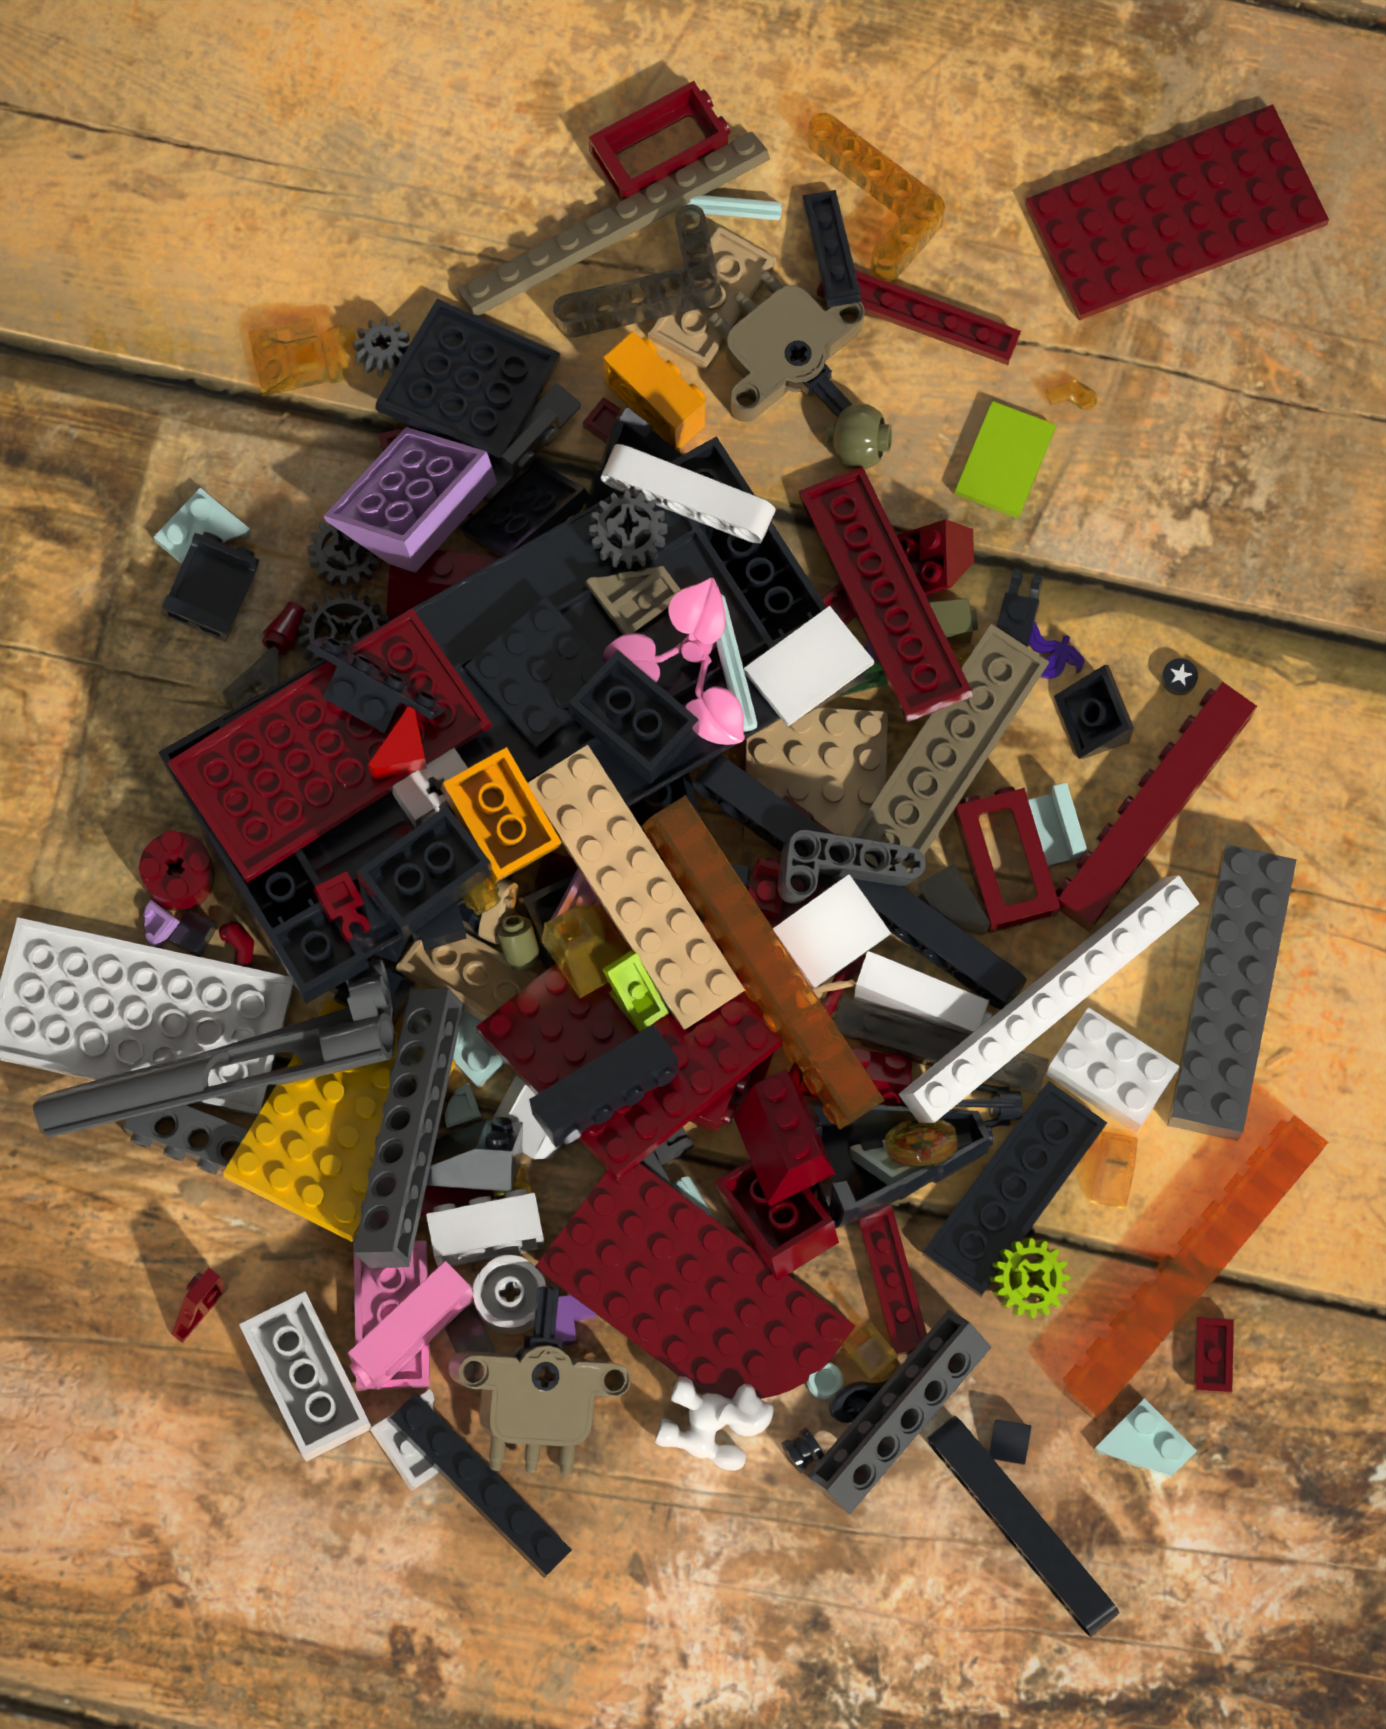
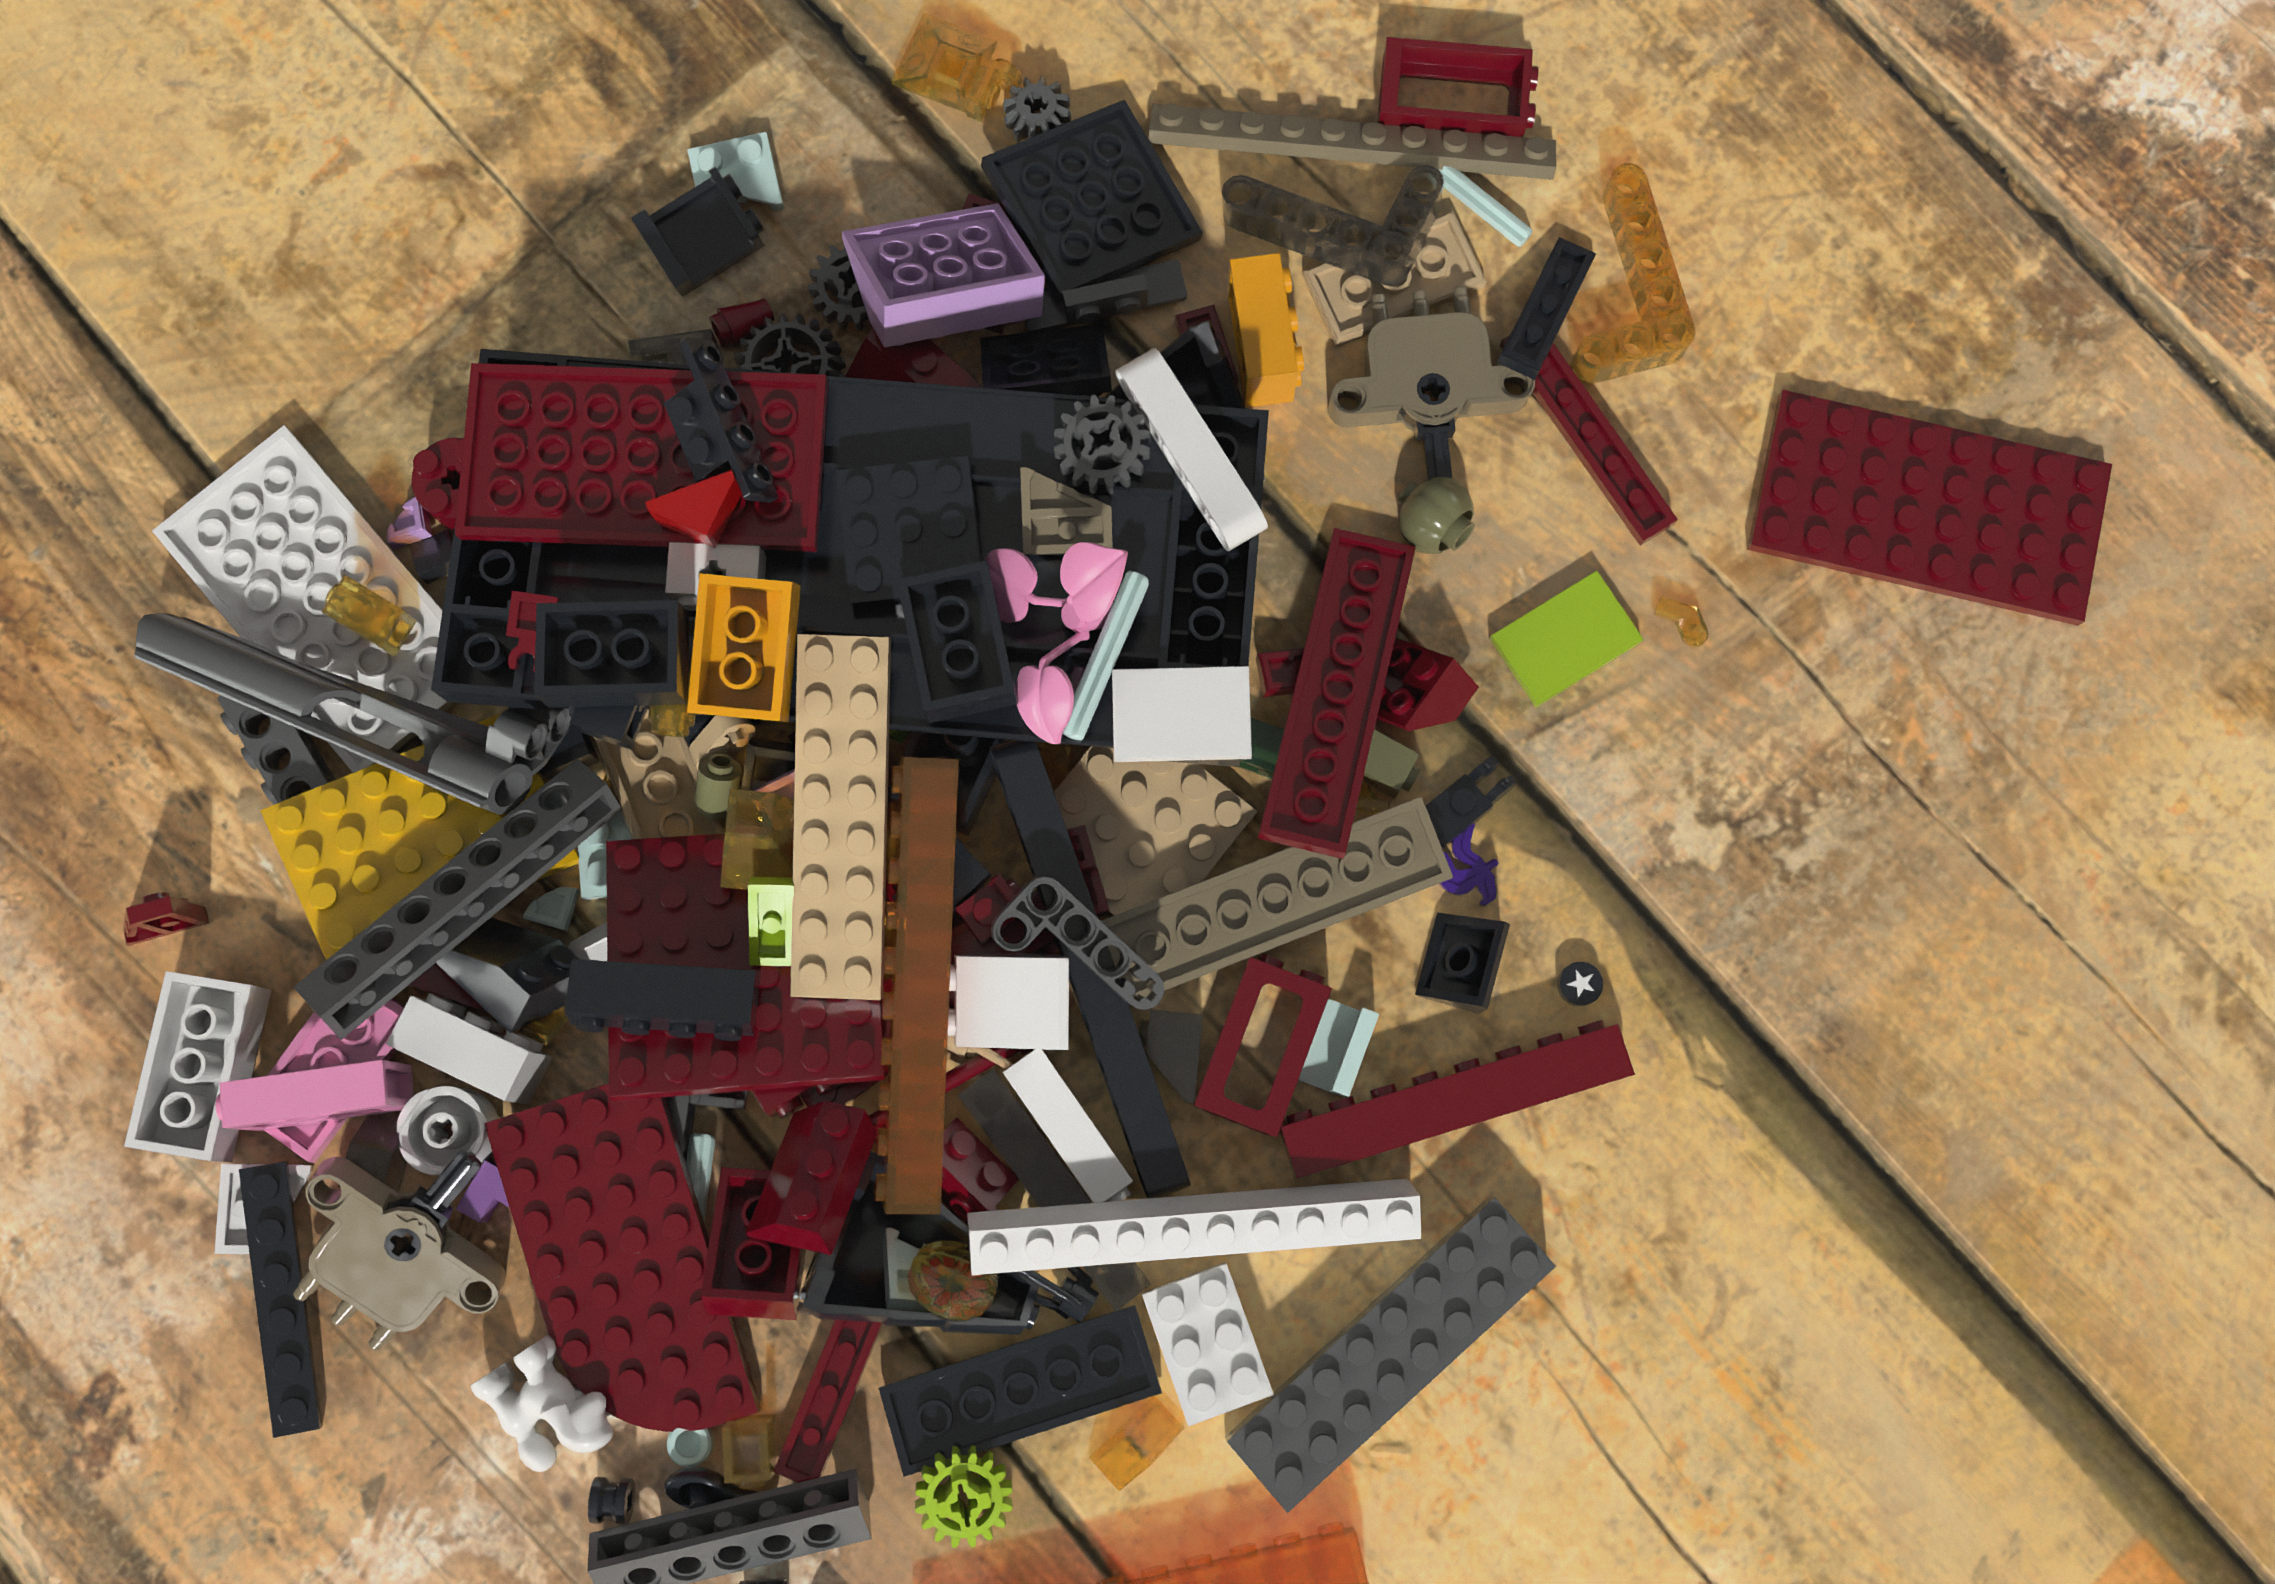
camera: 40 degrees right, 5 degrees up
none -> clear yellow slope [321,575,417,657]

